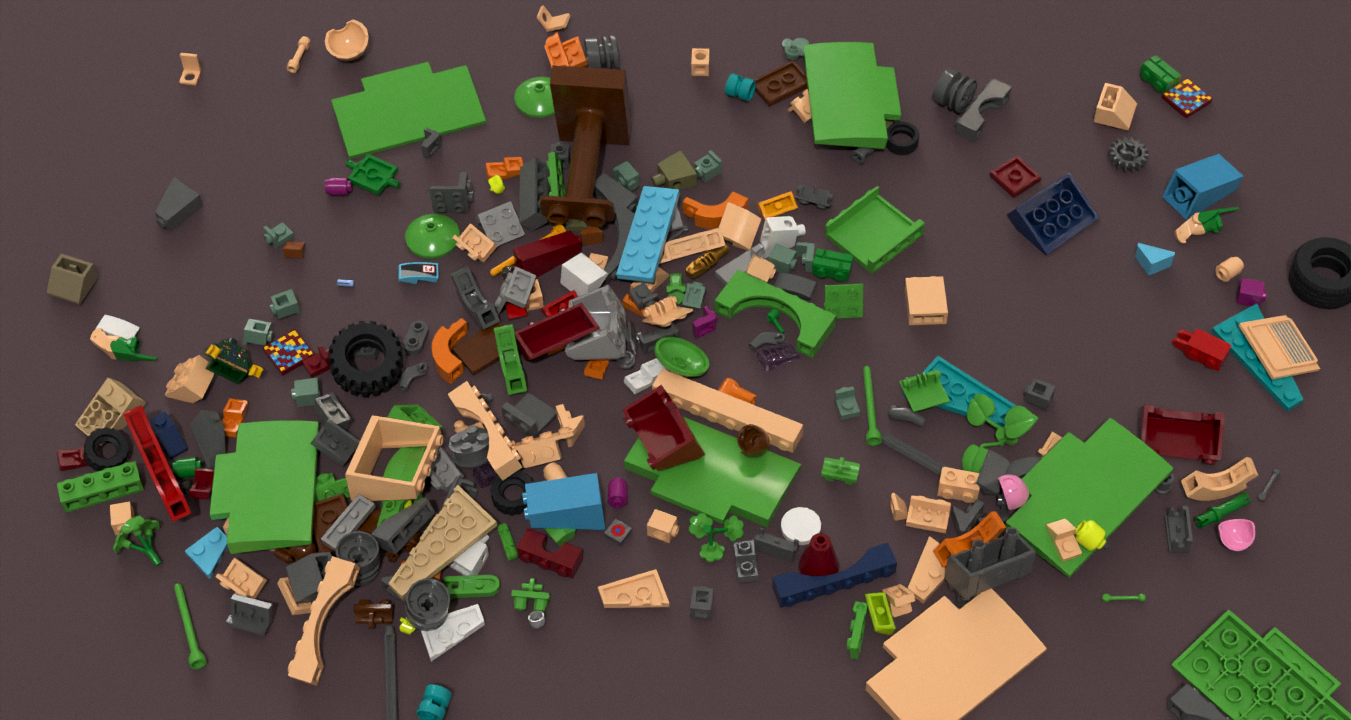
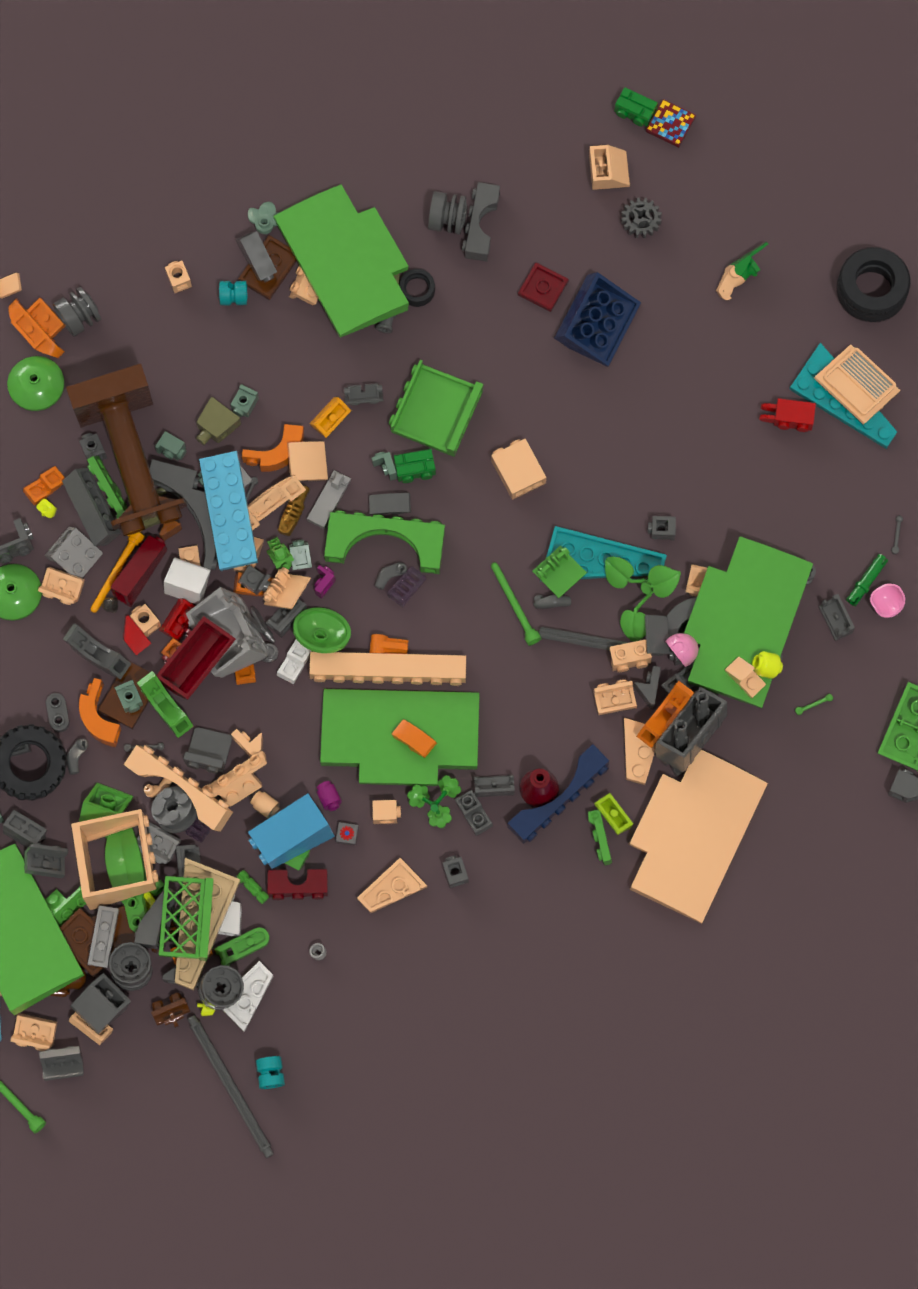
camera: 25 degrees left, 20 degrees up
light nougat arch [288,556,360,686] -> none
slope [398,262,438,284] -> none
black tyre [490,470,533,516] -> none
light grey bracket [494,267,536,315] -> none
bright green hips [511,578,551,612] -> none
dark red windscreen [622,384,706,471] -> none
reddish brown helmet [737,424,770,458] -> none
light nougat brick [746,254,776,282] -> none
white torso [760,216,806,254] -> none
green hand [767,308,785,334] -> none
sand green brick [768,244,798,274] -> none
white tile [781,507,821,545] -> none
bright green hips [821,457,860,485] -> none
bright green hinge [824,284,863,319] -> none
sand green bracket [834,387,860,420] -> none
light nougat slope [882,584,915,617] -> none
light nougat slope [890,493,908,521] -> none
medium azure slope [1135,243,1175,275] -> none
dark red windscreen [1139,404,1225,465] -> none
dark azure slope [1162,154,1244,220] -> none
light nougat arch [1181,457,1258,501] -> none
light nougat brick [1216,257,1244,282] -> none
magenta brick [1237,278,1267,308] -> none
none -> sand green brick [114,680,143,713]
none -> bright green fence [159,876,214,961]
none -> dark grey slope [236,231,277,282]
none -> orange slope [392,719,437,758]

